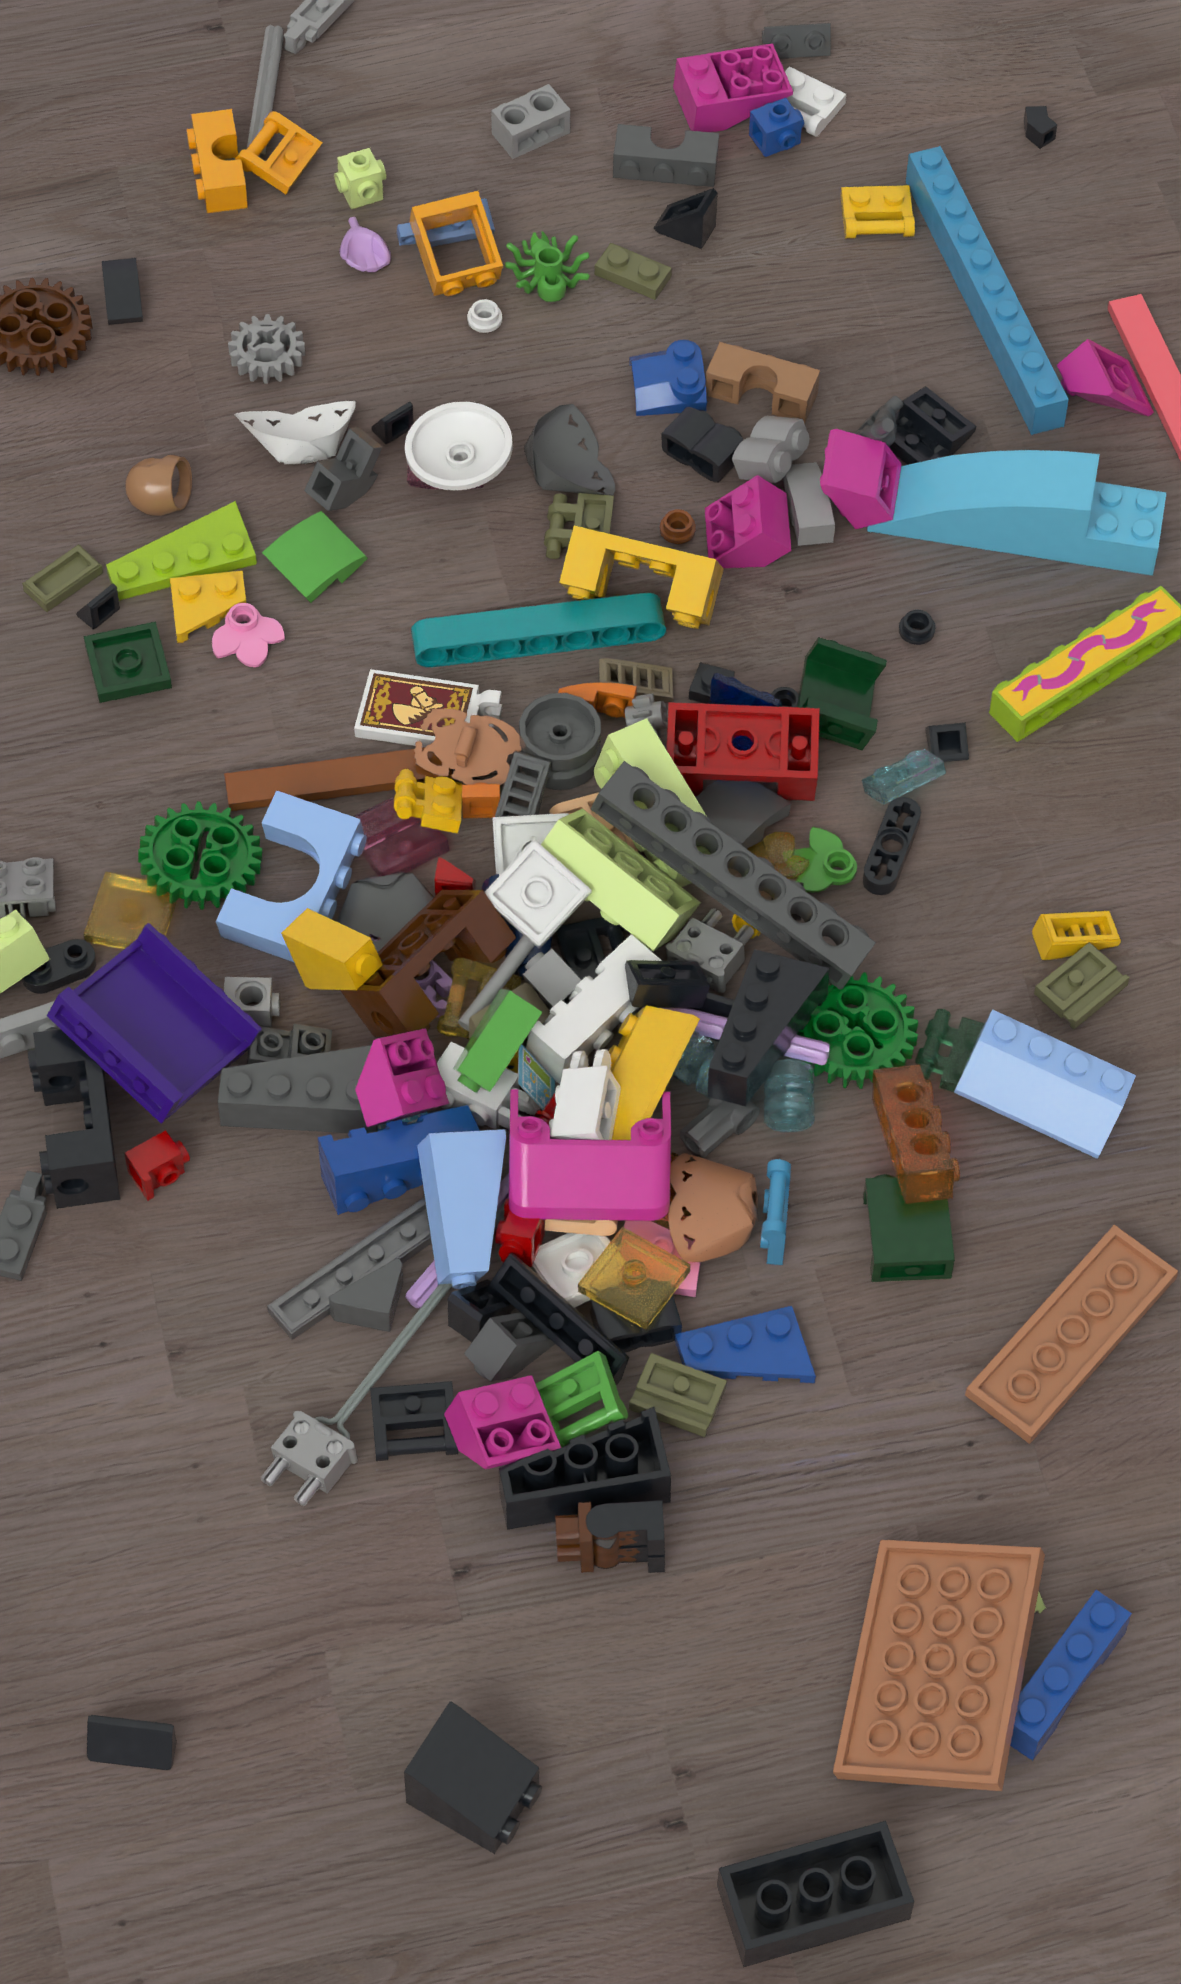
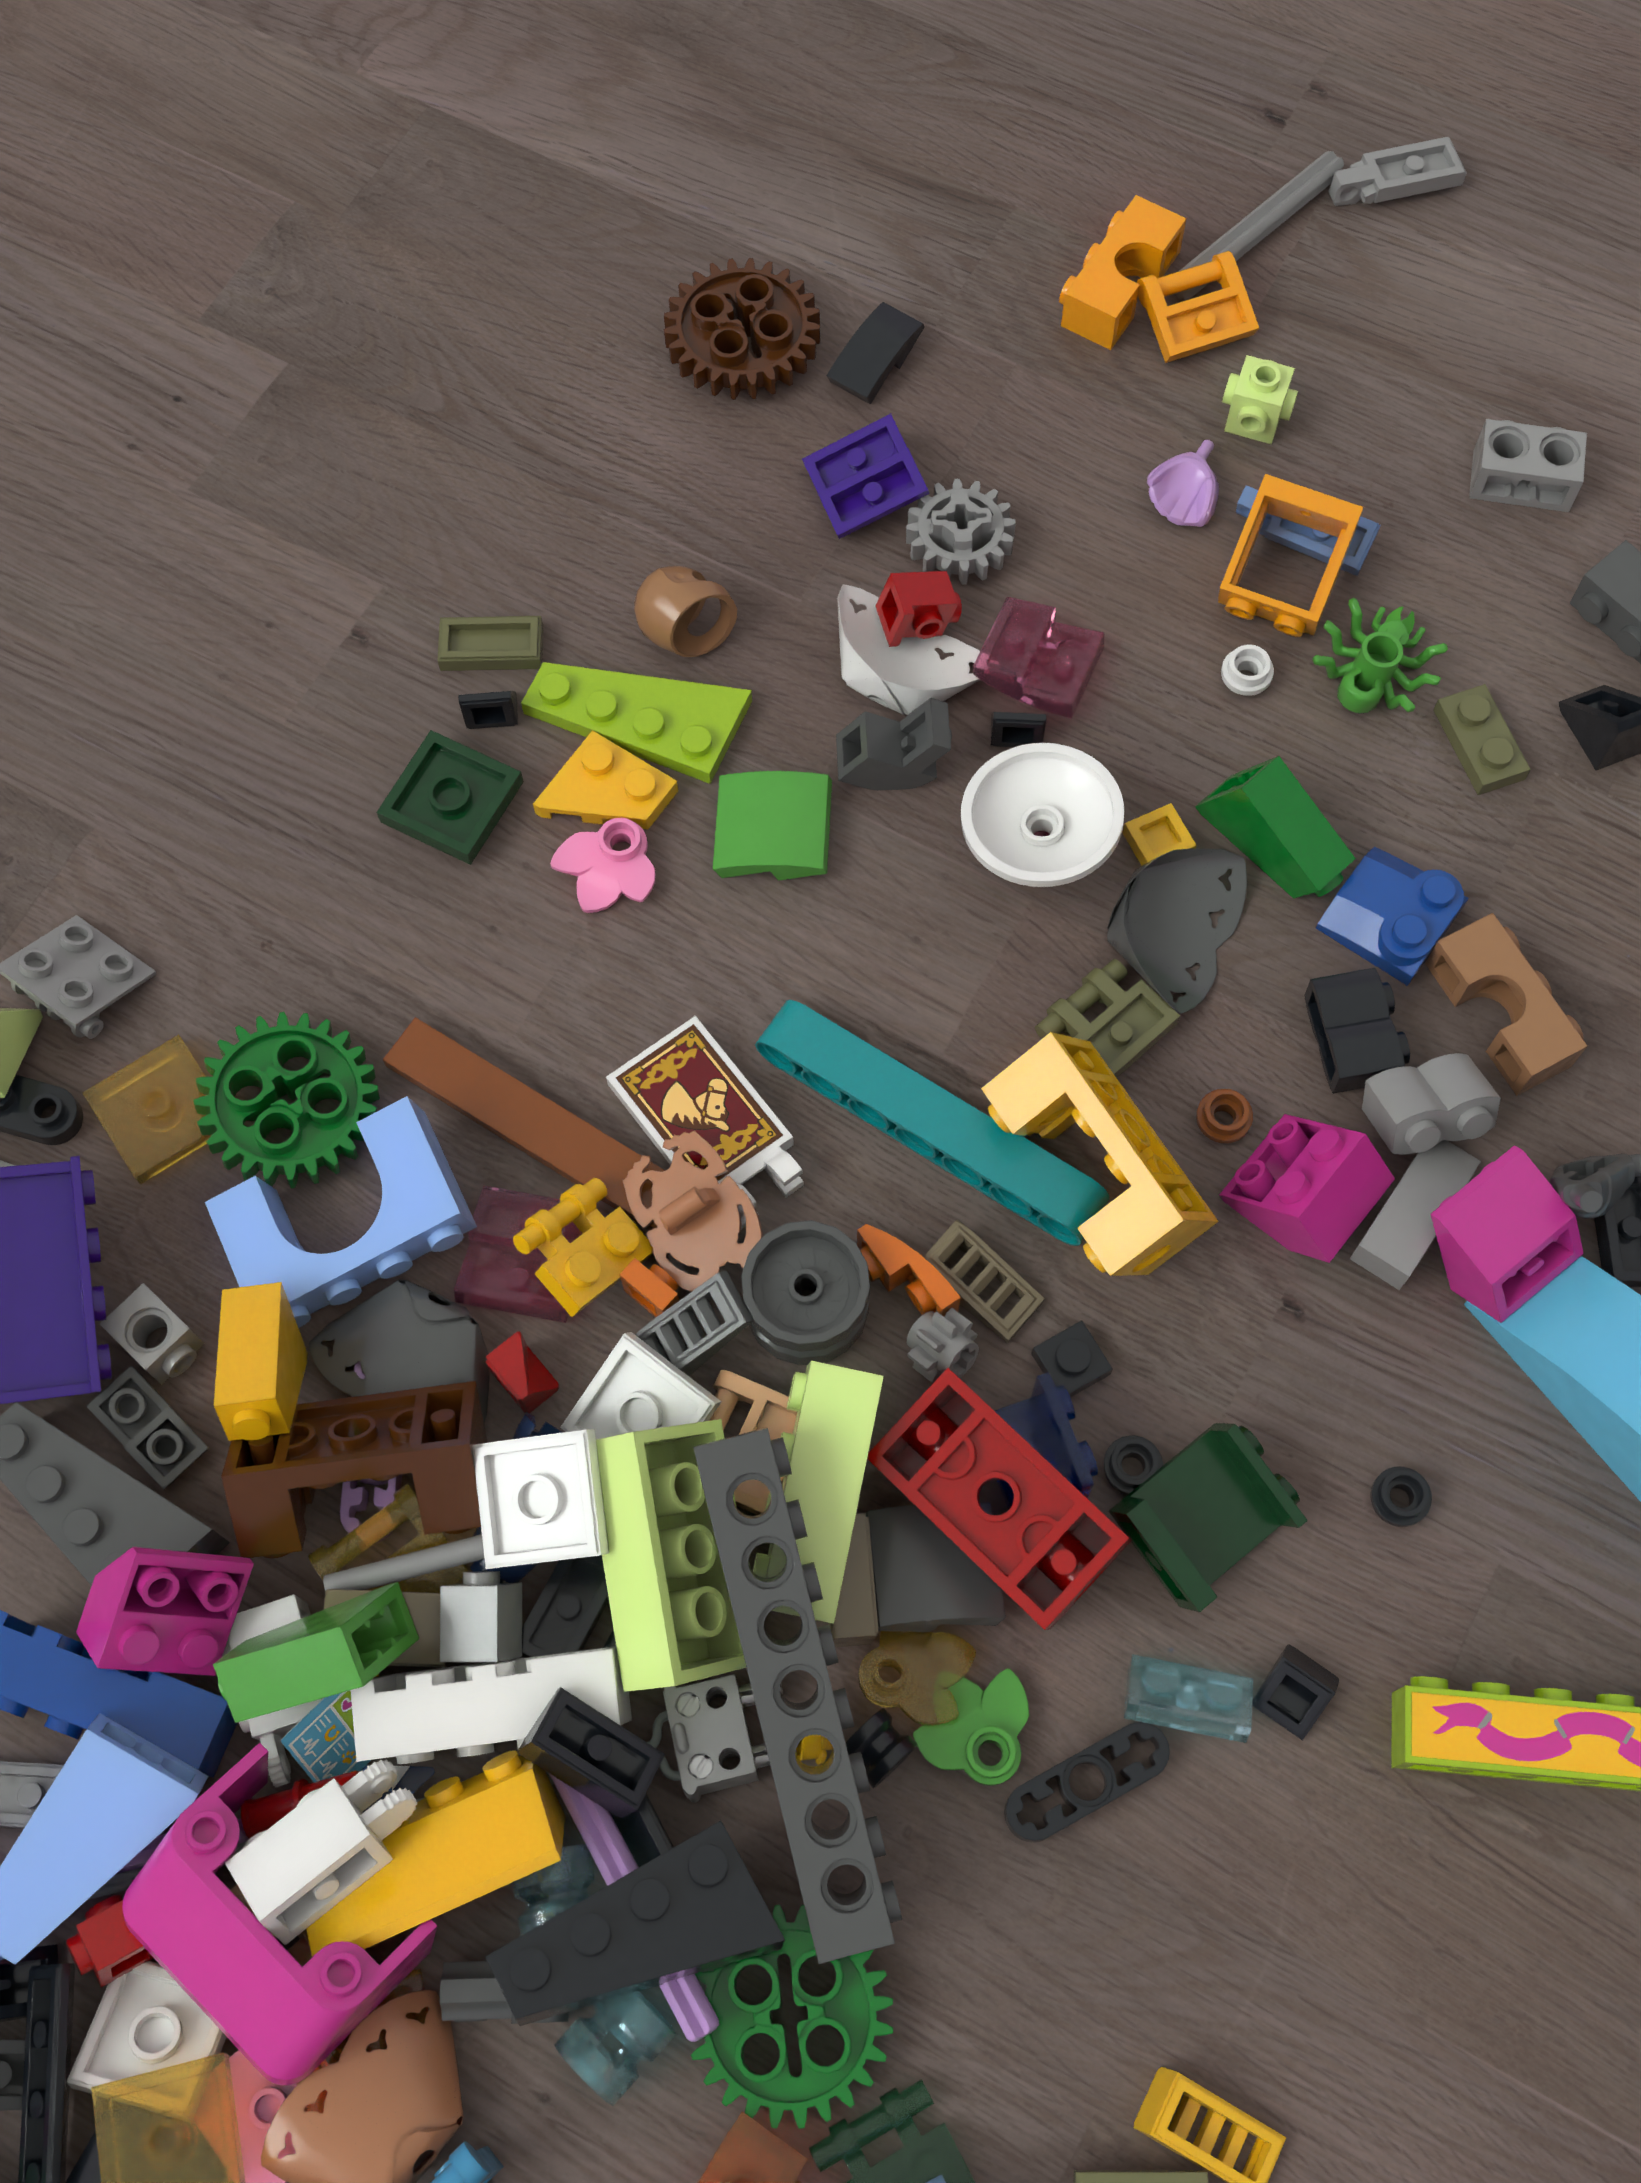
camera: 45 degrees right, 10 degrees up
none -> dark purple slope [802,413,930,539]
none -> red brick [875,571,962,647]
none -> clear pink slope [973,597,1104,719]
none -> yellow tile [1122,803,1197,866]
none -> green slope [1195,756,1356,899]

